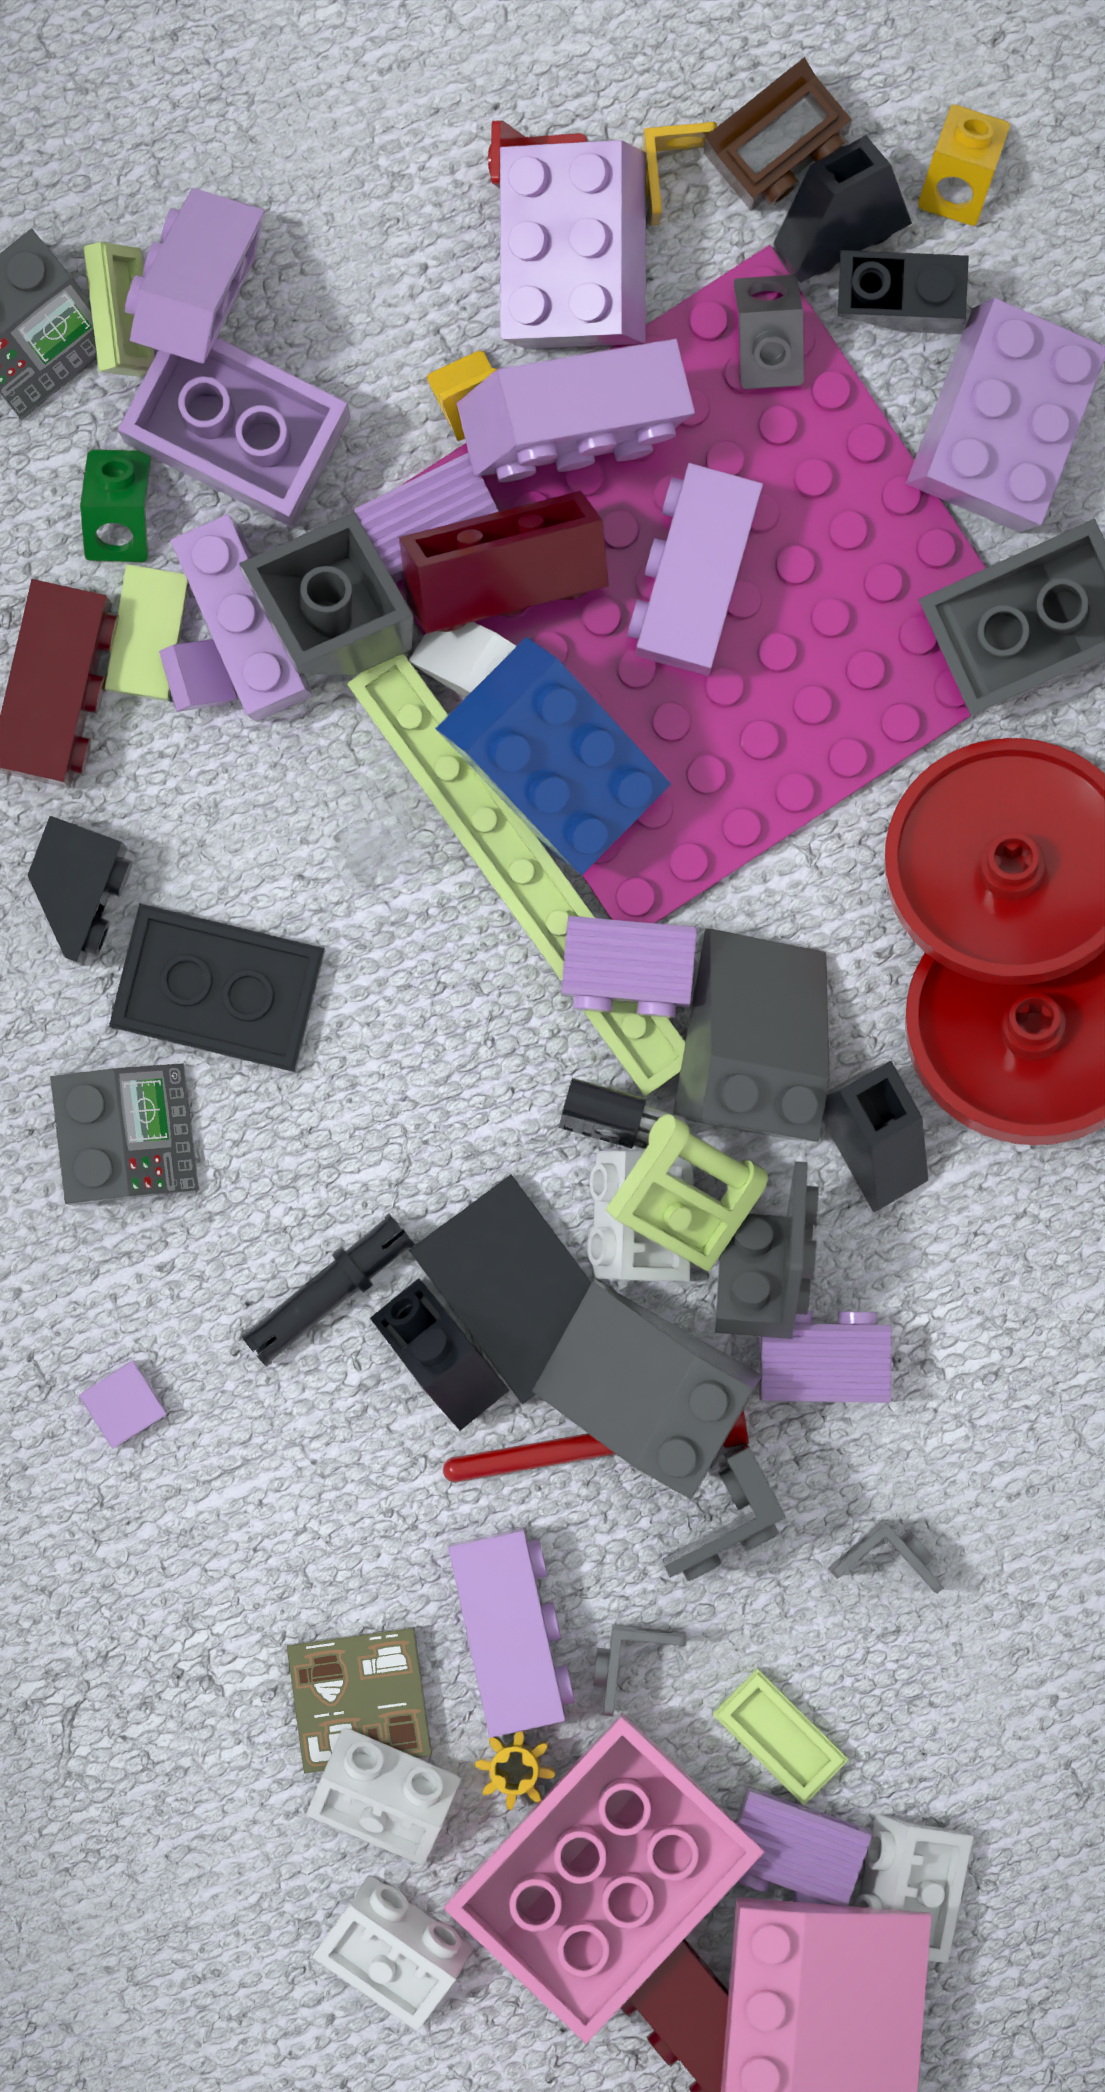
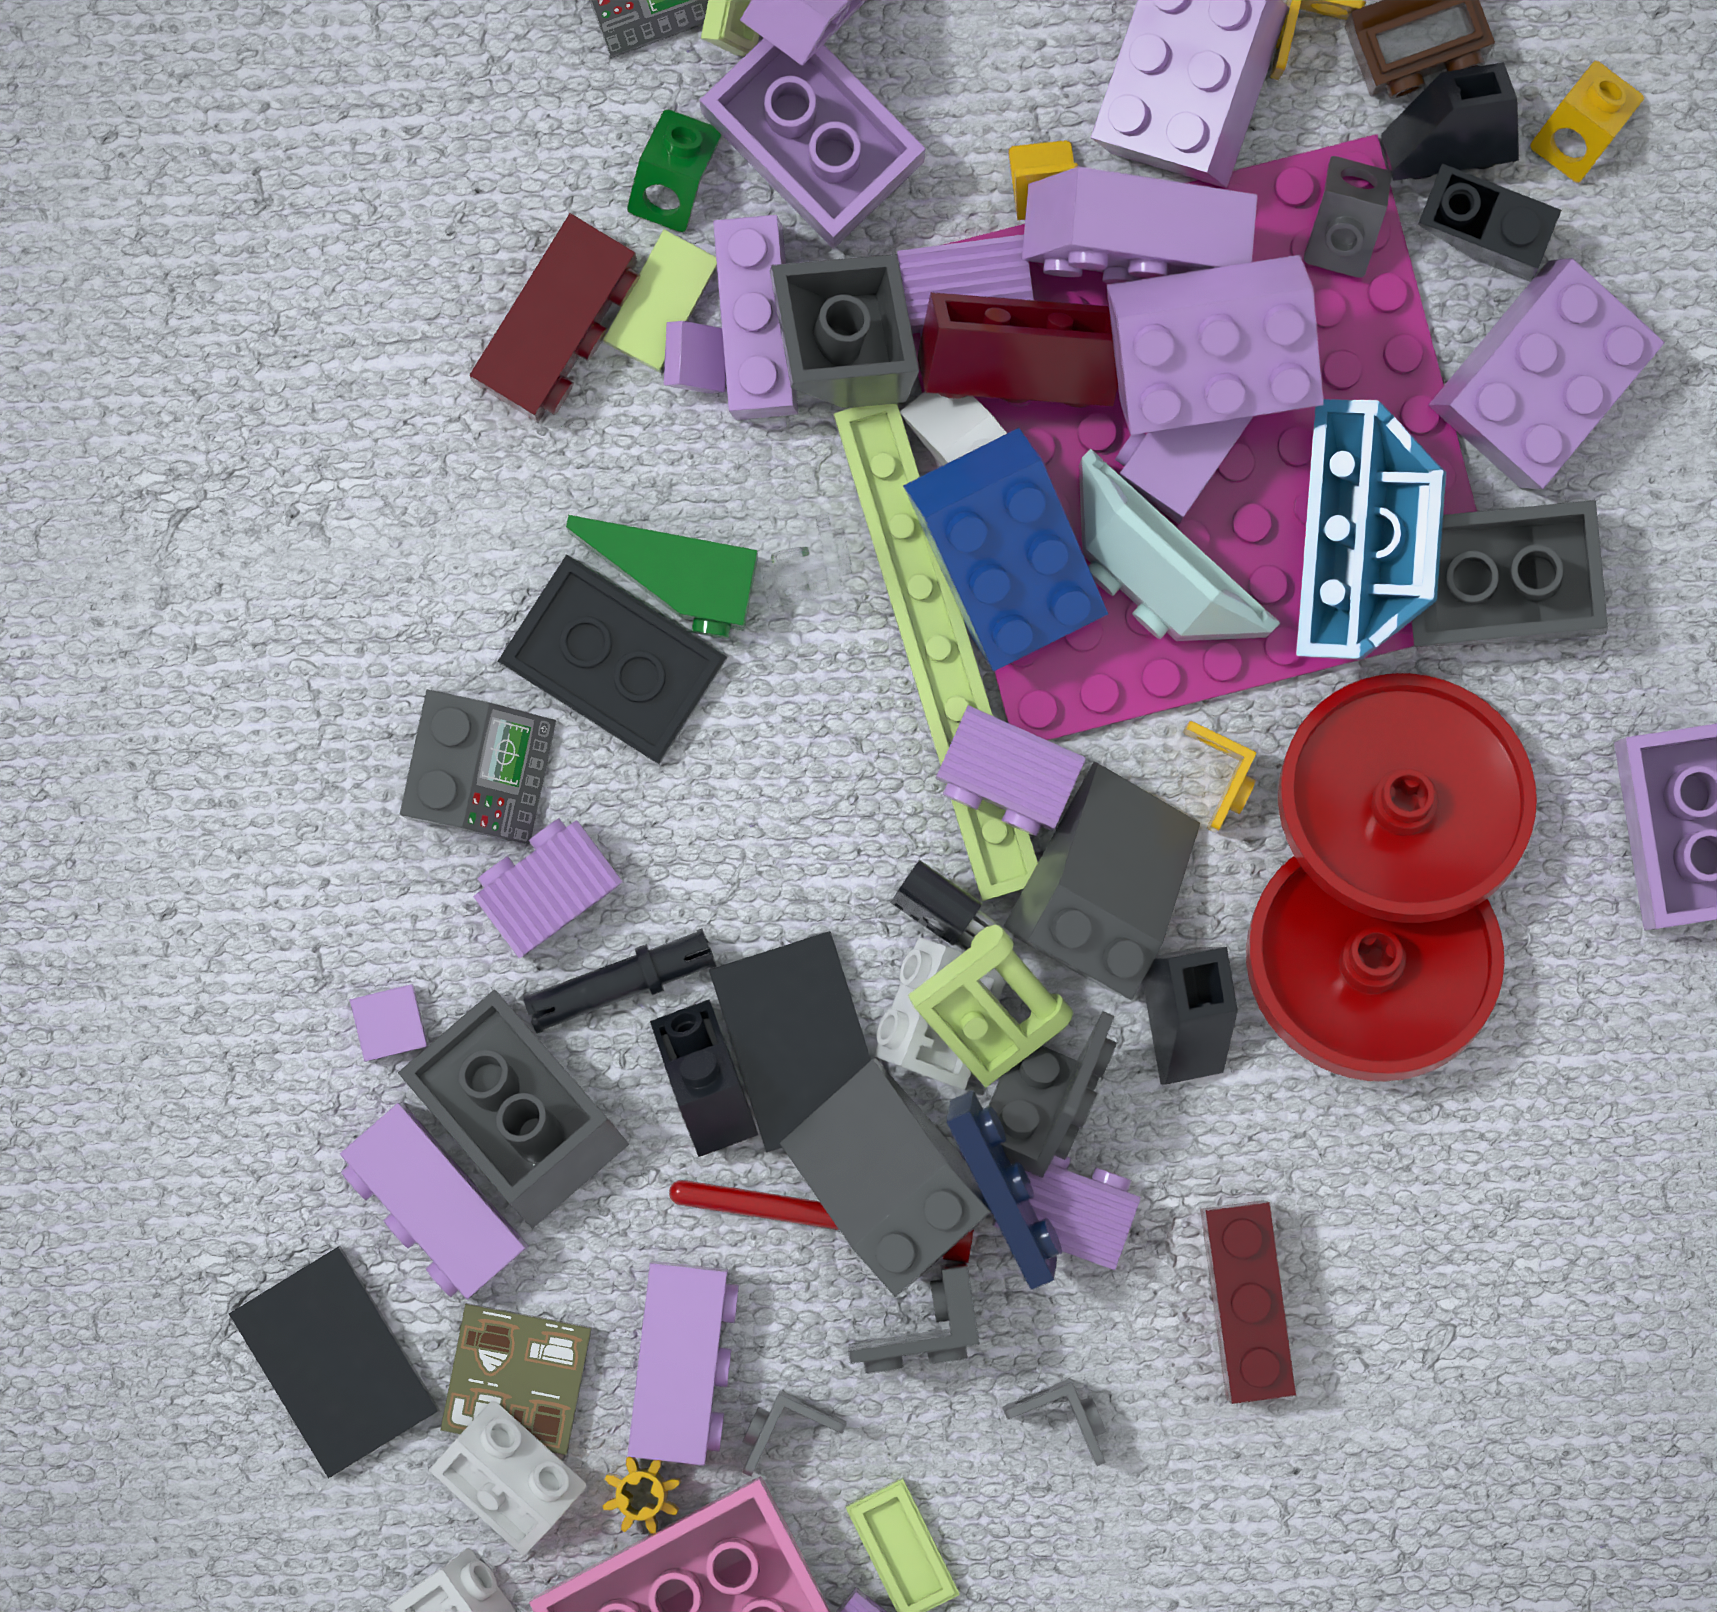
camera: 10 degrees right, 0 degrees up
black slope [27,816,132,966] -> none
none -> black tile [229,1246,440,1479]
none -> lavender brick [340,1102,529,1299]
none -> dark grey slope [398,989,630,1229]
none -> lavender brick [473,818,623,959]
none -> green slope [566,515,758,639]
none -> dark blue plate [946,1090,1062,1290]
none -> light aqua wedge [1079,449,1280,641]
none -> lavender brick [1107,255,1324,435]
none -> yellow bracket [1182,721,1257,833]
none -> dark red brick [1200,1200,1296,1404]
none -> dark azure wedge [1296,399,1446,660]

